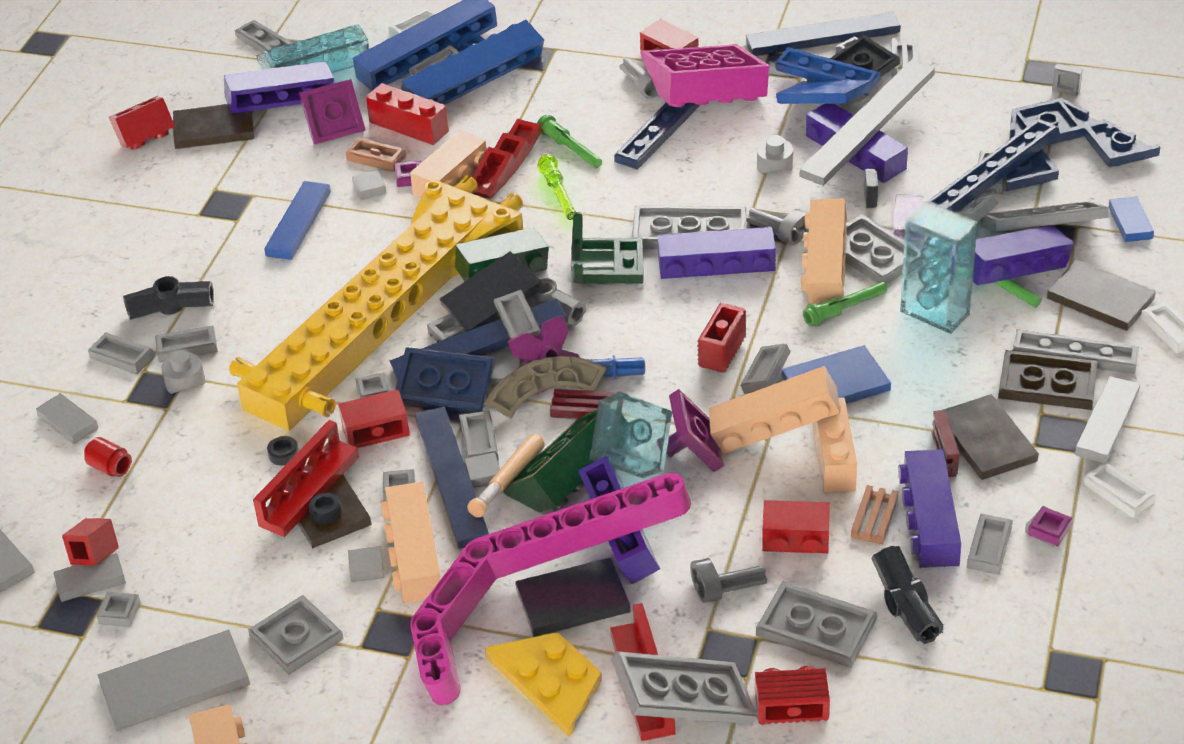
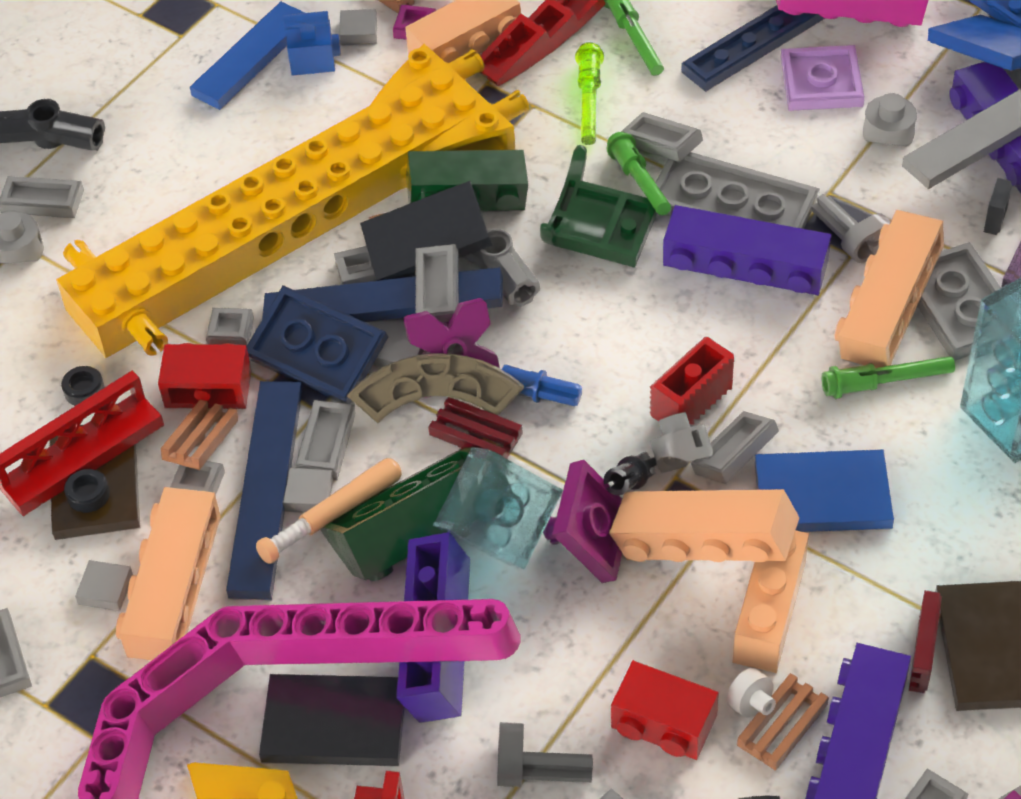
camera: 20 degrees right, 10 degrees up
none -> nougat tile [161,400,238,470]
none -> blue brick [283,11,341,76]
none -> black axle [603,452,657,496]
none -> bright green pin [606,132,671,215]
none -> light grey tile [621,112,703,162]
none -> light grey piece [650,412,713,473]
none -> white tile [727,668,776,718]
none -> lavender tile [780,45,864,111]

